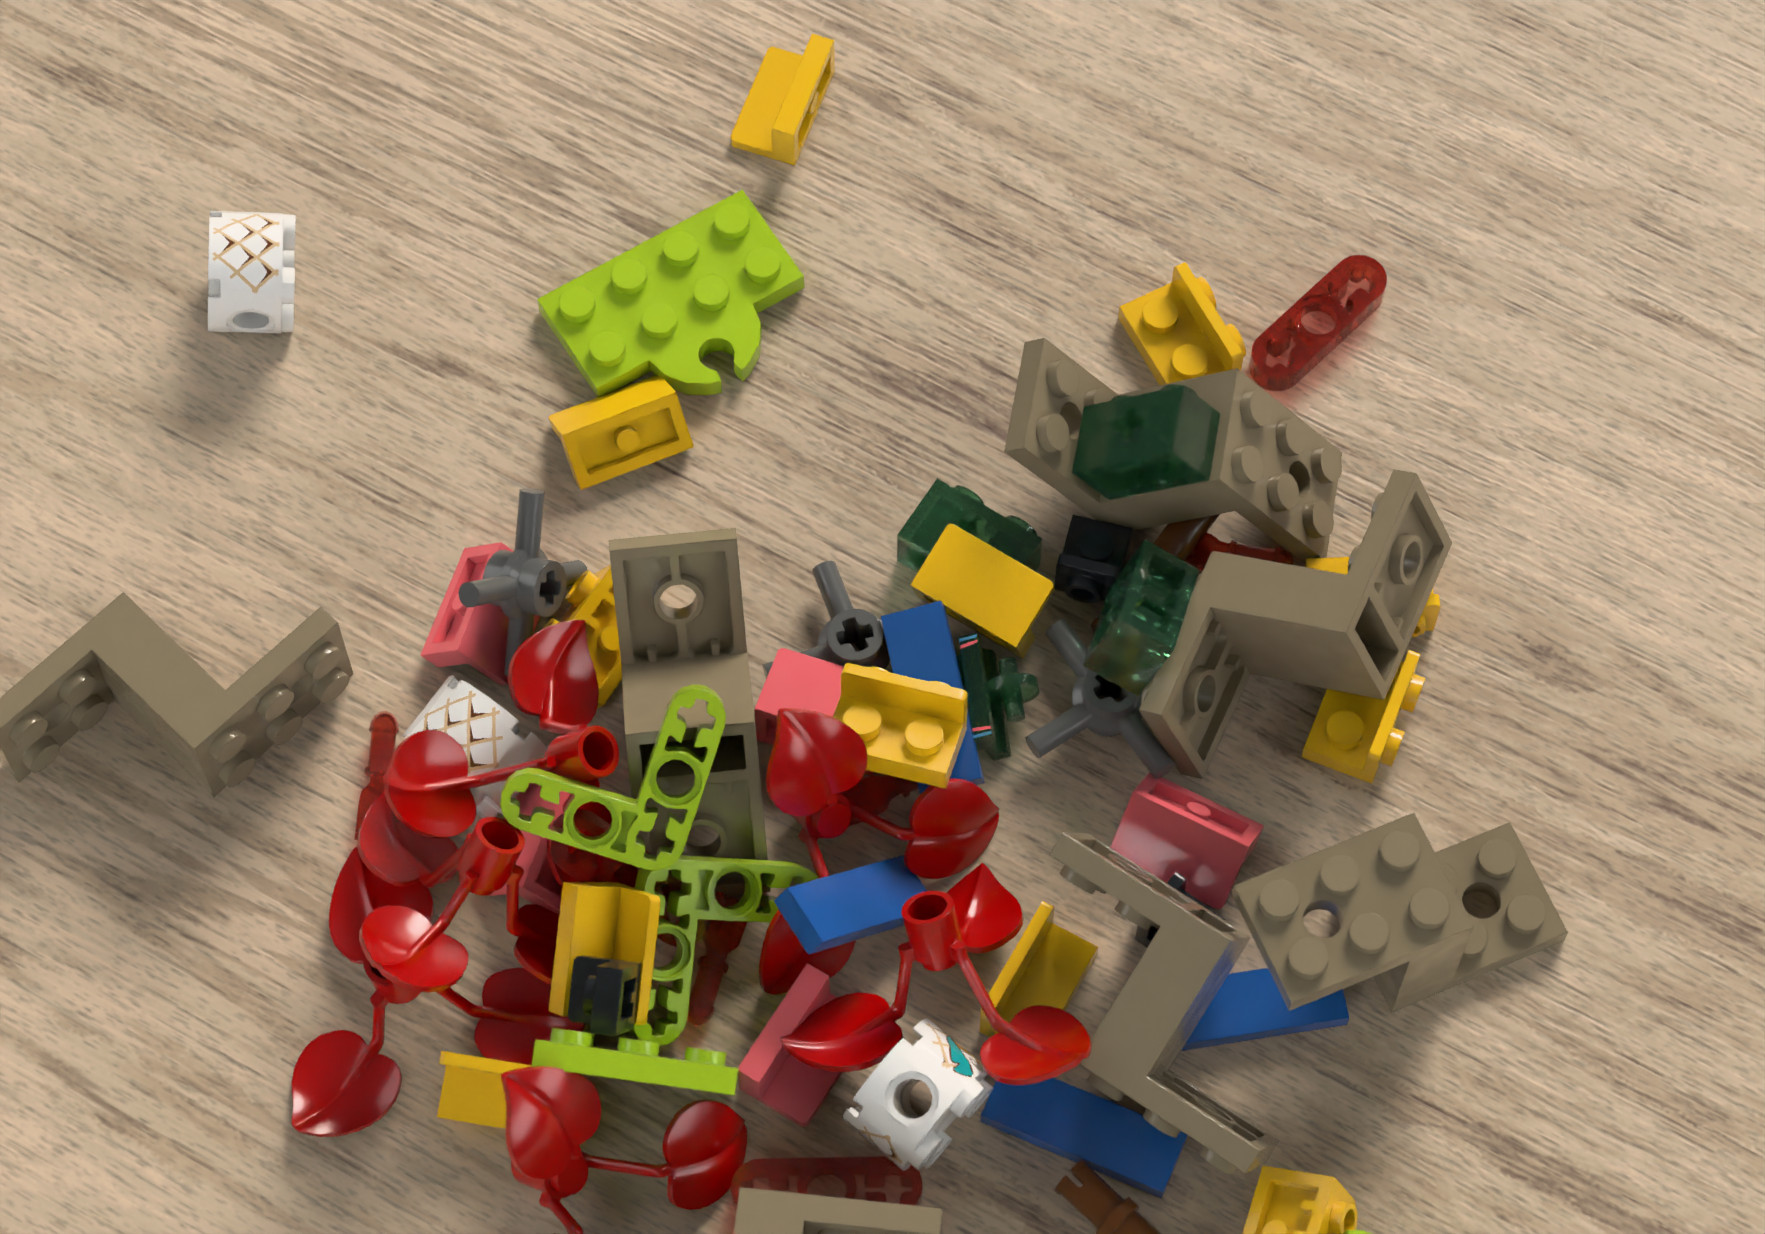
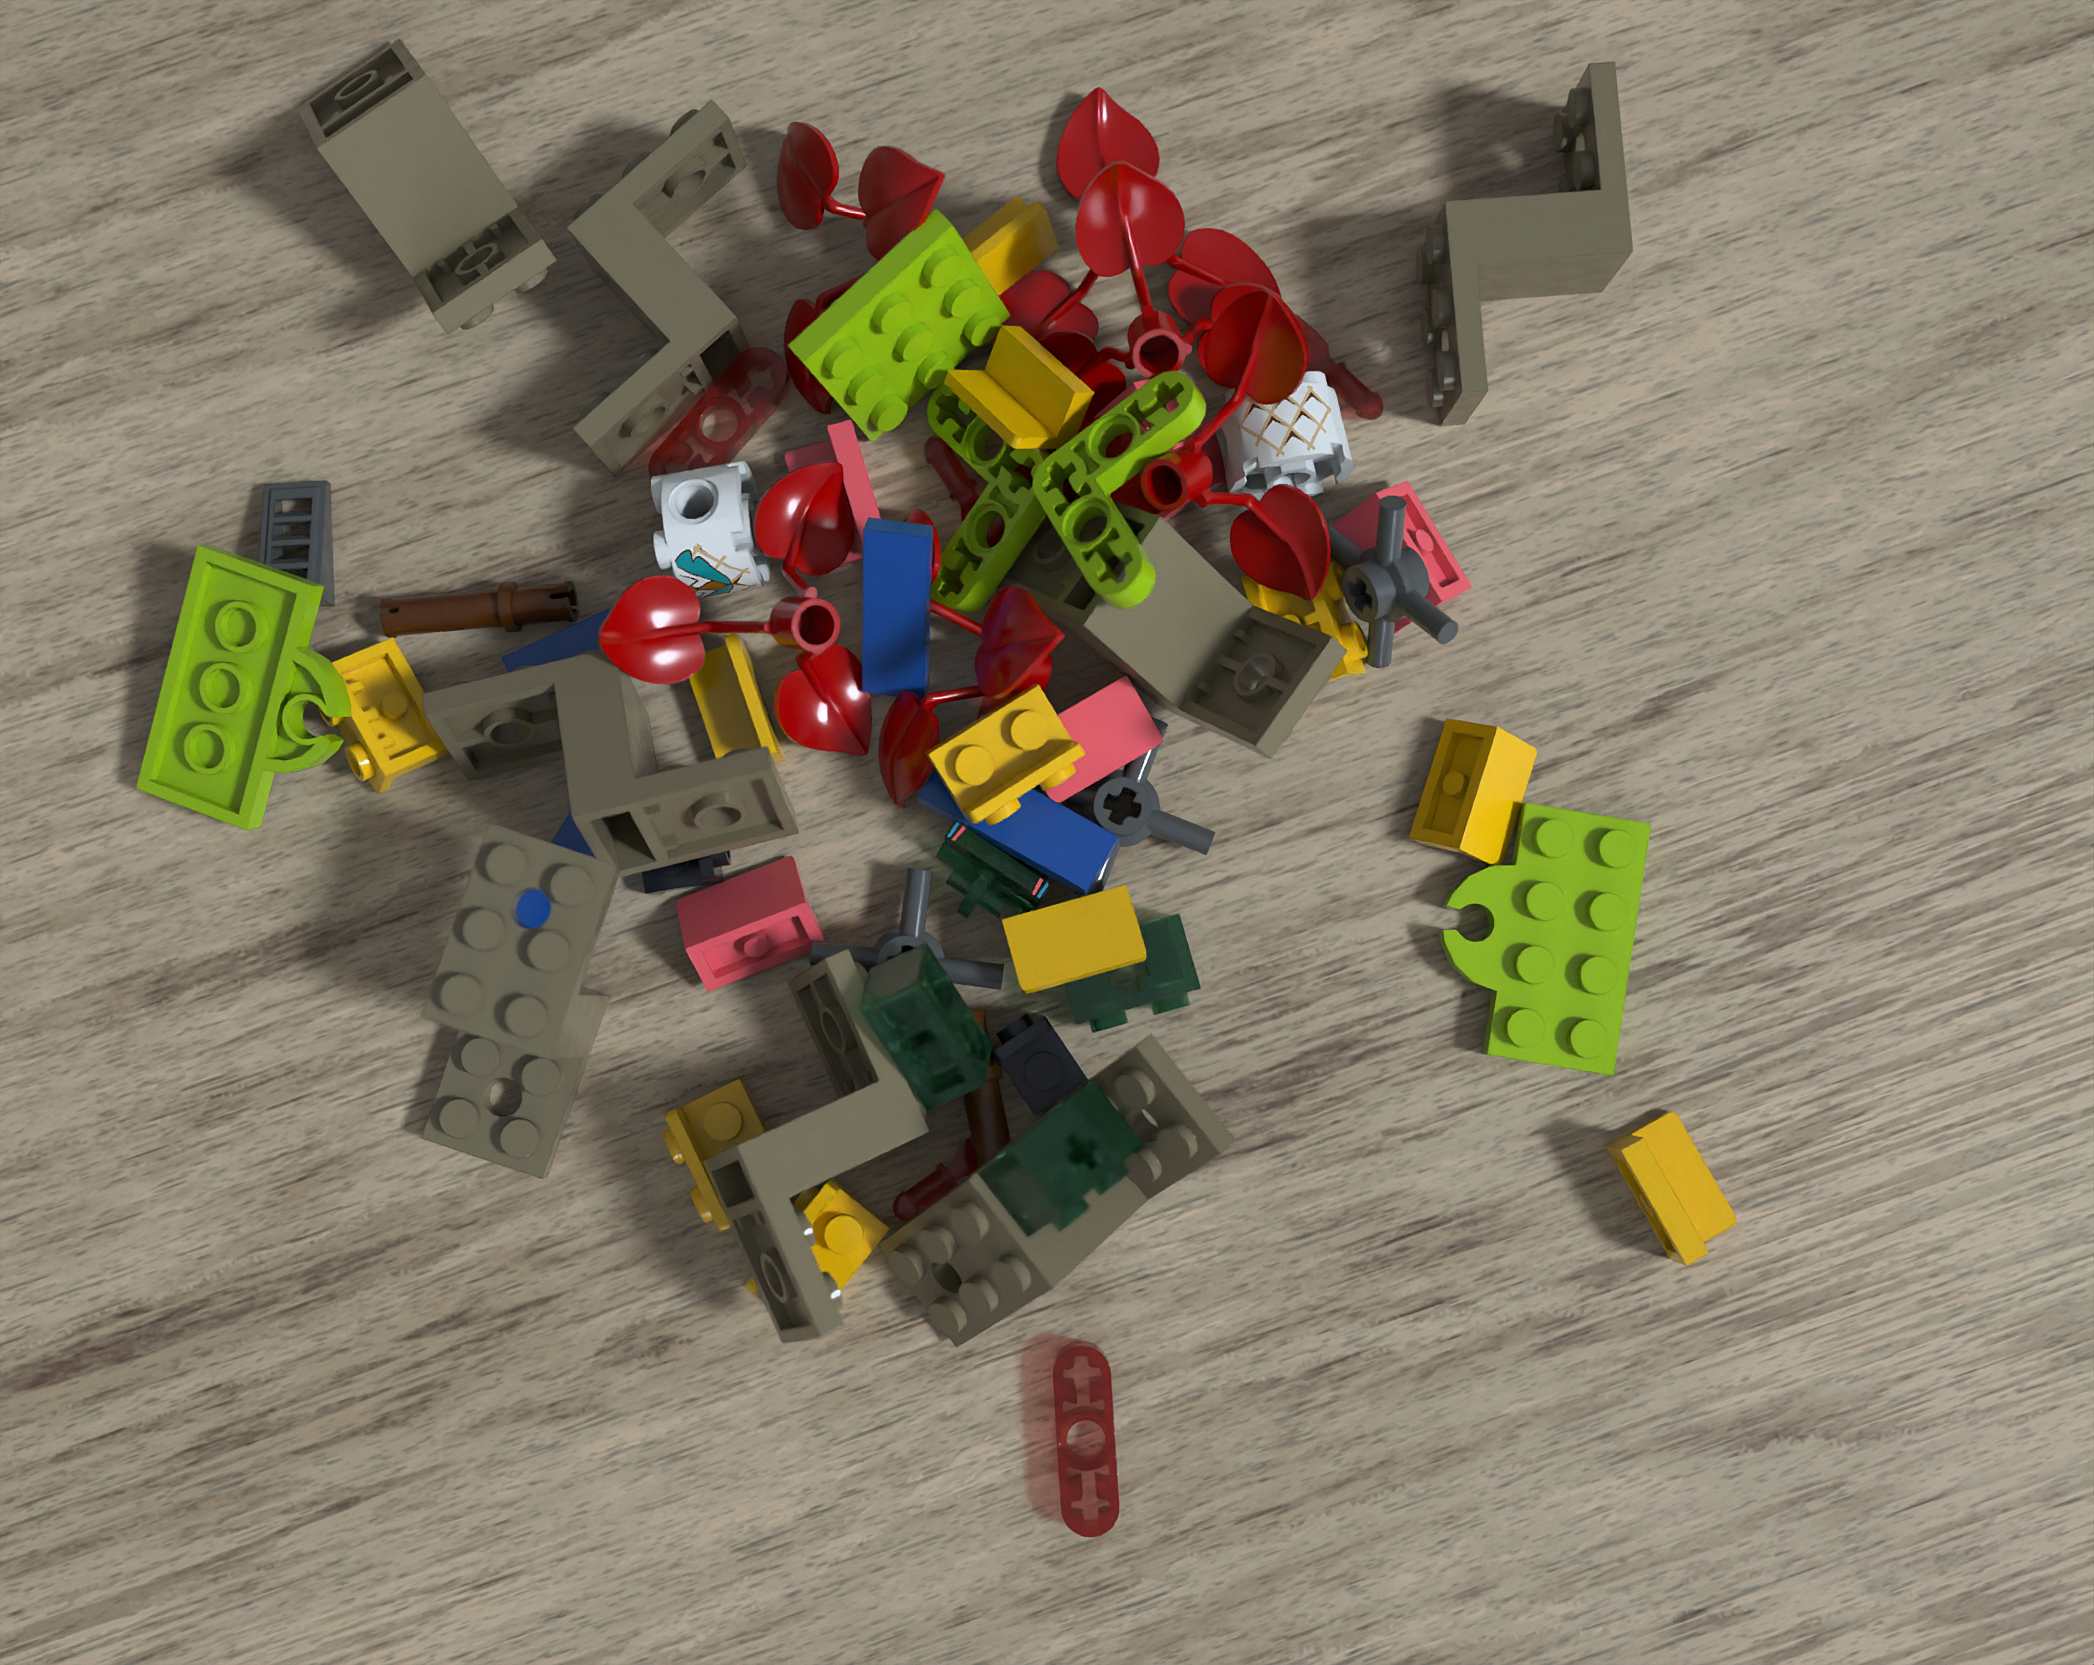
camera: 135 degrees right, 20 degrees up
white brick [208,211,295,333] -> none
black bracket [568,955,641,1036] -> none
yellow bracket [1118,262,1246,386] -> none

